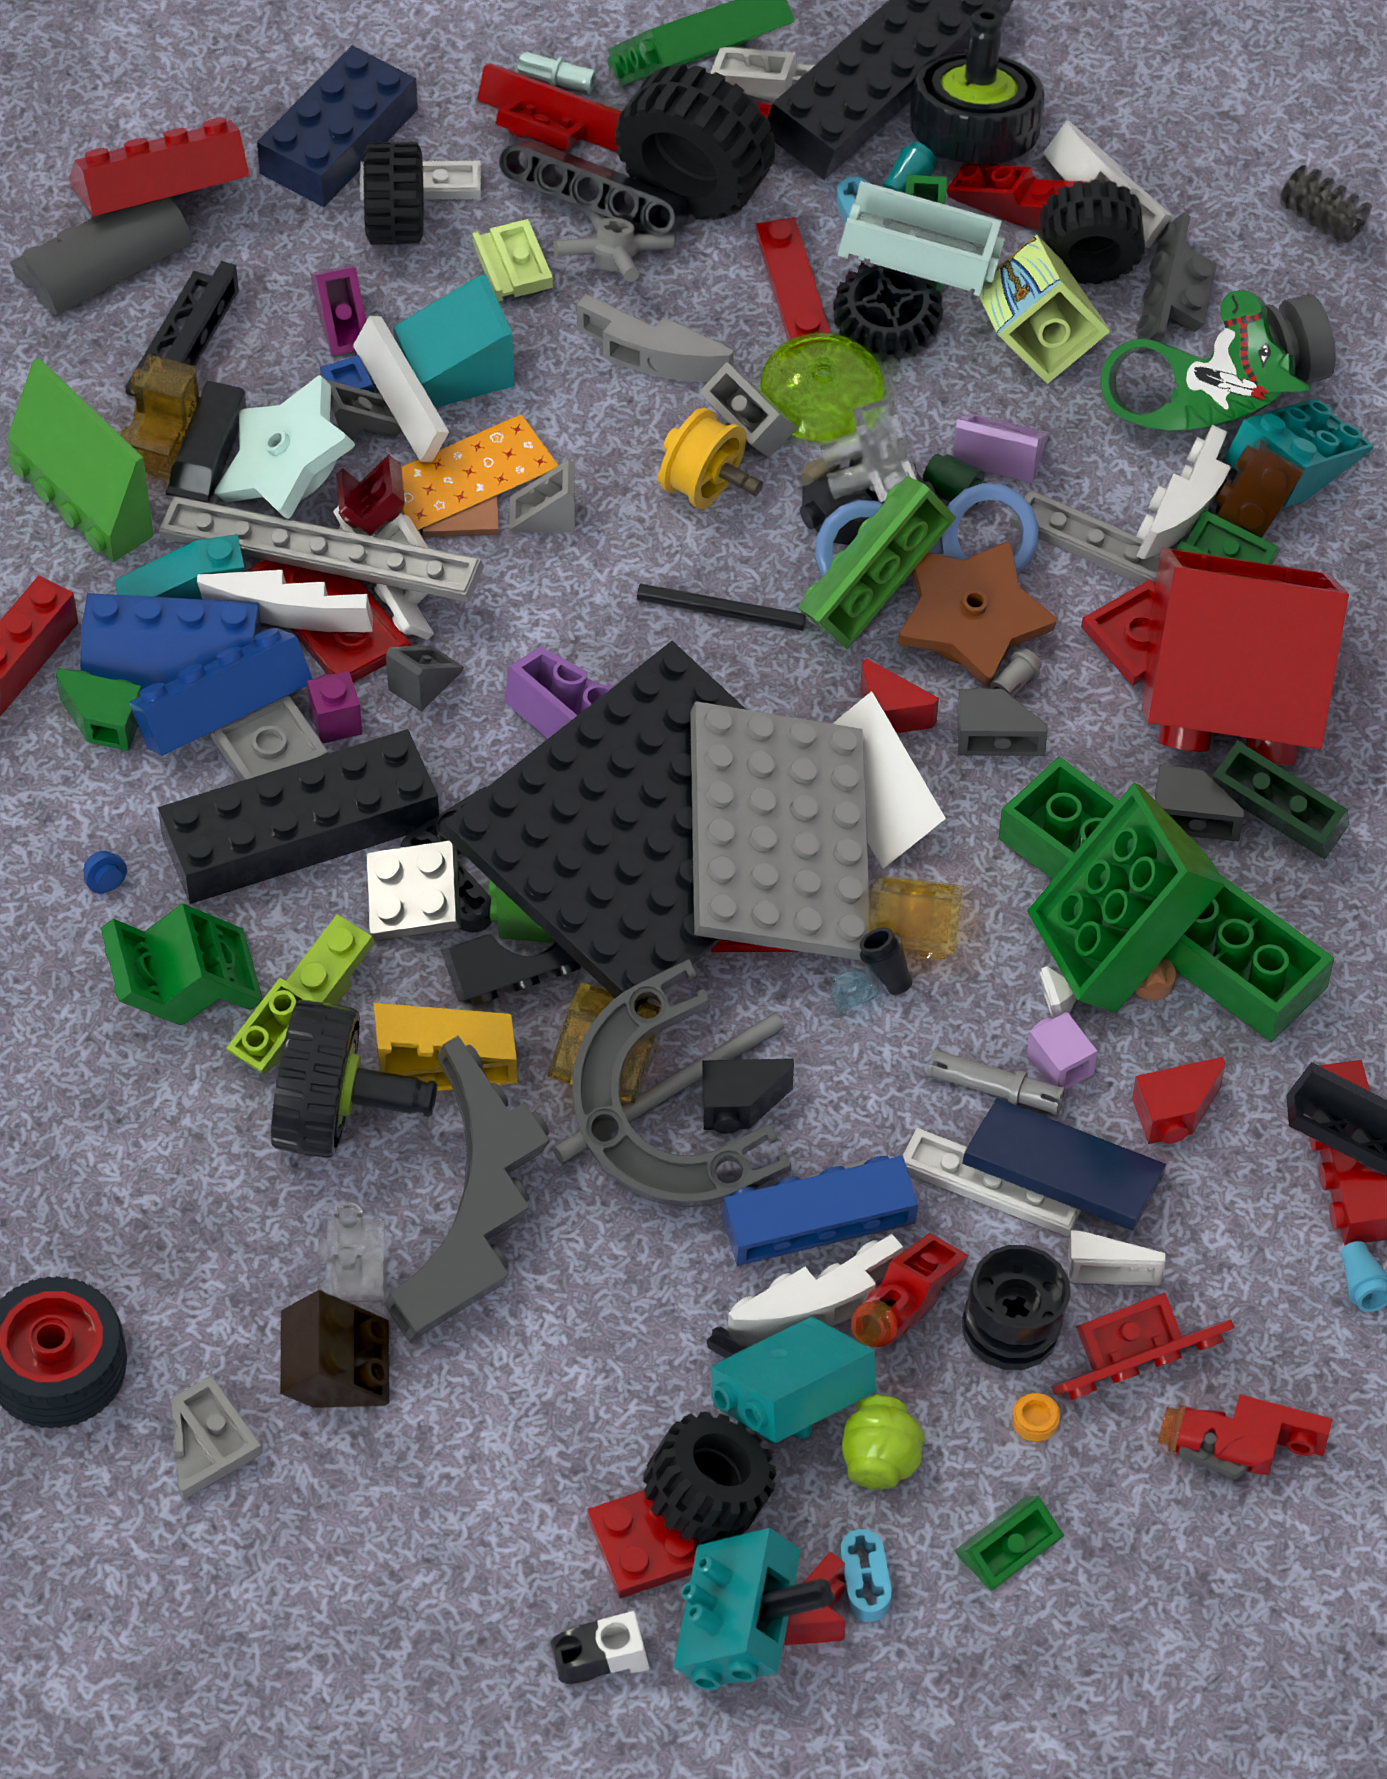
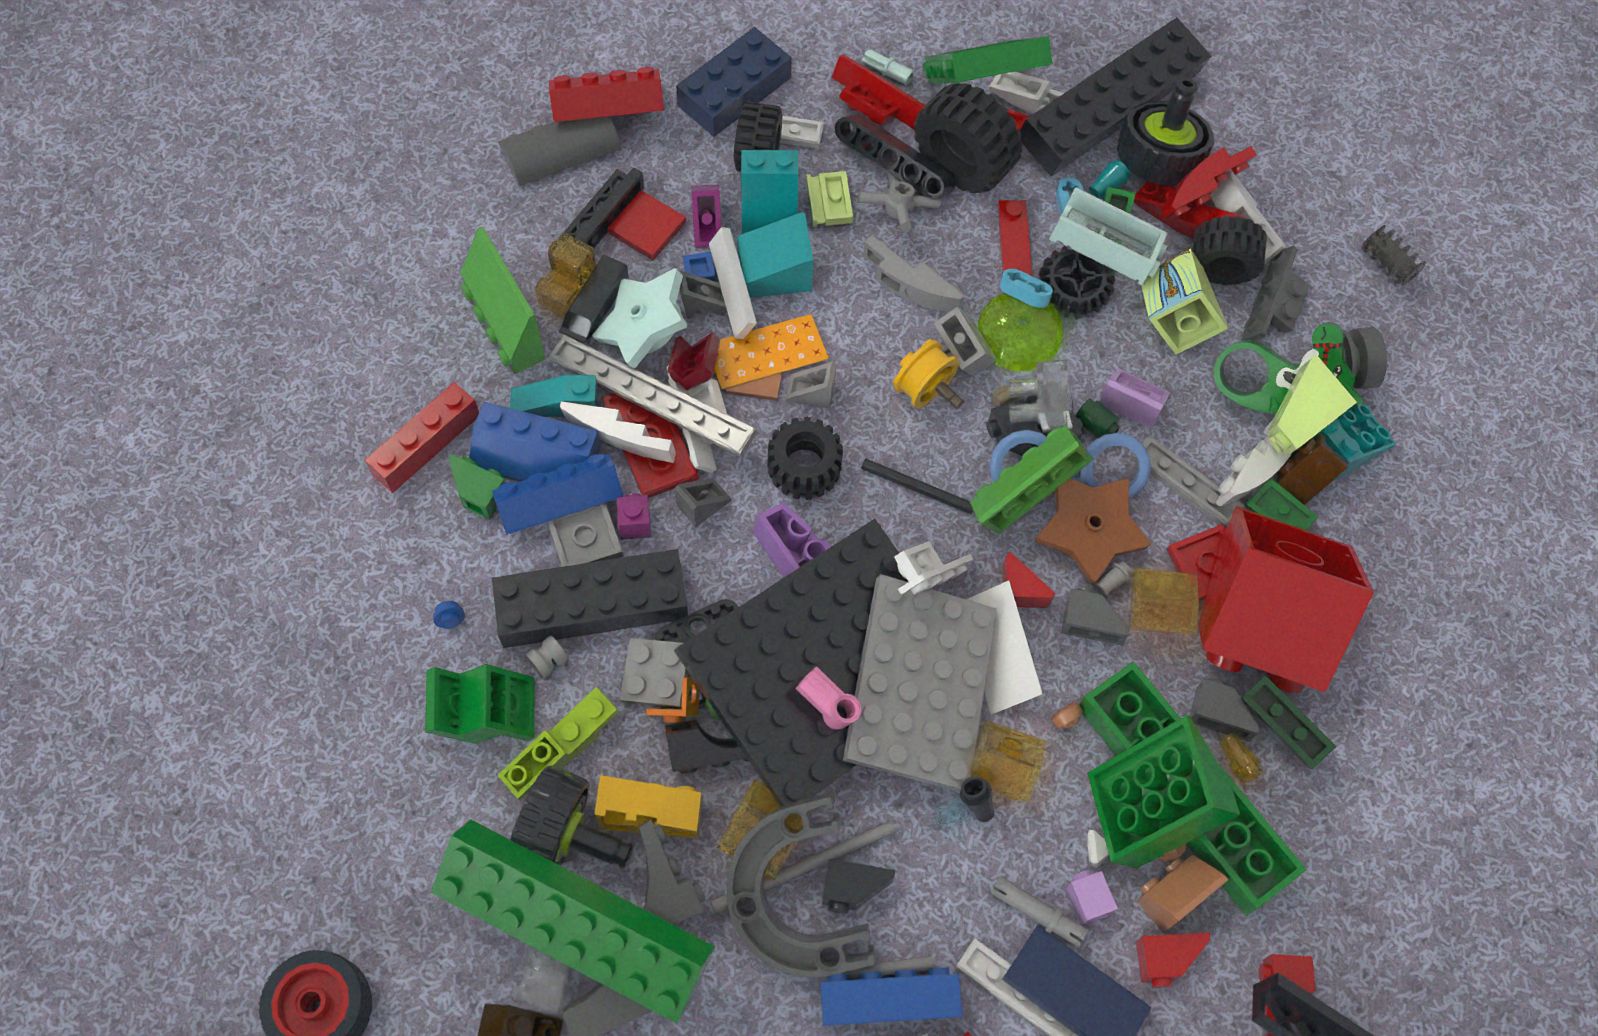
camera: 10 degrees right, 10 degrees up
none -> green brick [431,819,715,1024]
none -> light grey wheel [525,635,569,680]
none -> red tile [608,190,686,261]
none -> orange bracket [646,677,699,722]
none -> teal slope [741,150,798,234]
none -> black tyre [767,417,843,500]
none -> bright pink piece [796,666,861,730]
none -> white bracket [894,541,973,595]
none -> medium azure beam [999,269,1053,308]
none -> nougat tile [1051,701,1083,729]
none -> clear yellow slope [1128,568,1199,636]
none -> nougat slope [1137,855,1228,933]
none -> red slope [1160,146,1257,220]
none -> clear yellow cone [1220,733,1263,783]
none -> yellowish green slope [1267,355,1357,455]

